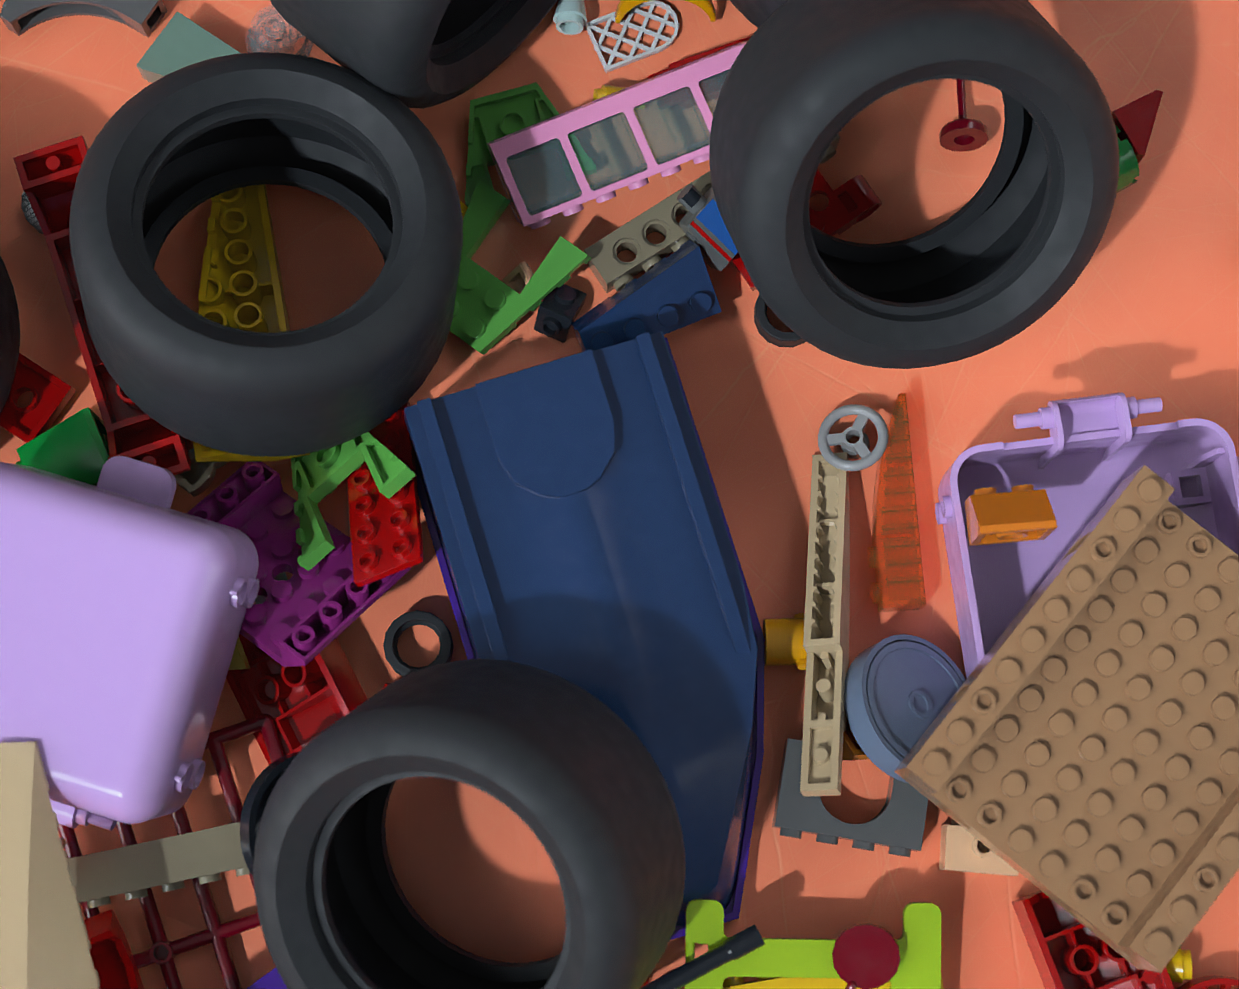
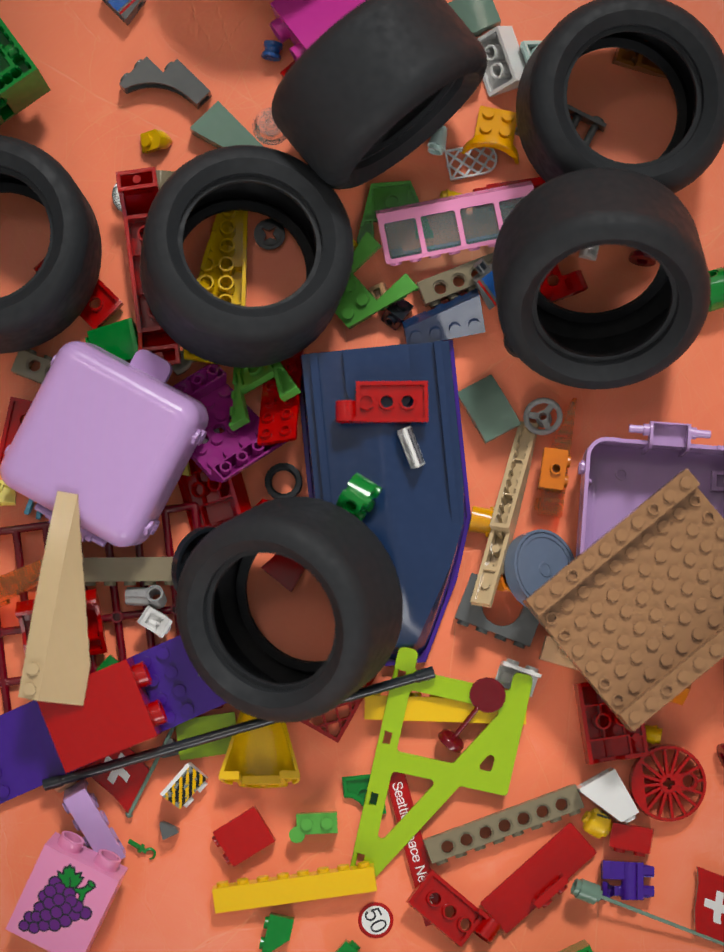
camera: 15 degrees right, 5 degrees up
orange slope [965,484,1057,546] -> none
none -> light grey piece [125,585,167,609]
none -> white bracket [137,605,173,638]
none -> yellow plate [140,129,173,154]
none -> black gear [254,219,285,250]
none -> red torso [261,554,305,592]
none -> red hinge [335,381,428,423]
none -> green brick [336,473,383,521]
none -> white slope [397,426,425,469]
none -> sand green slope [458,374,521,444]
none -> white bracket [495,658,542,697]
none -> orange brick [538,447,571,492]
none -> white slope [578,245,600,261]

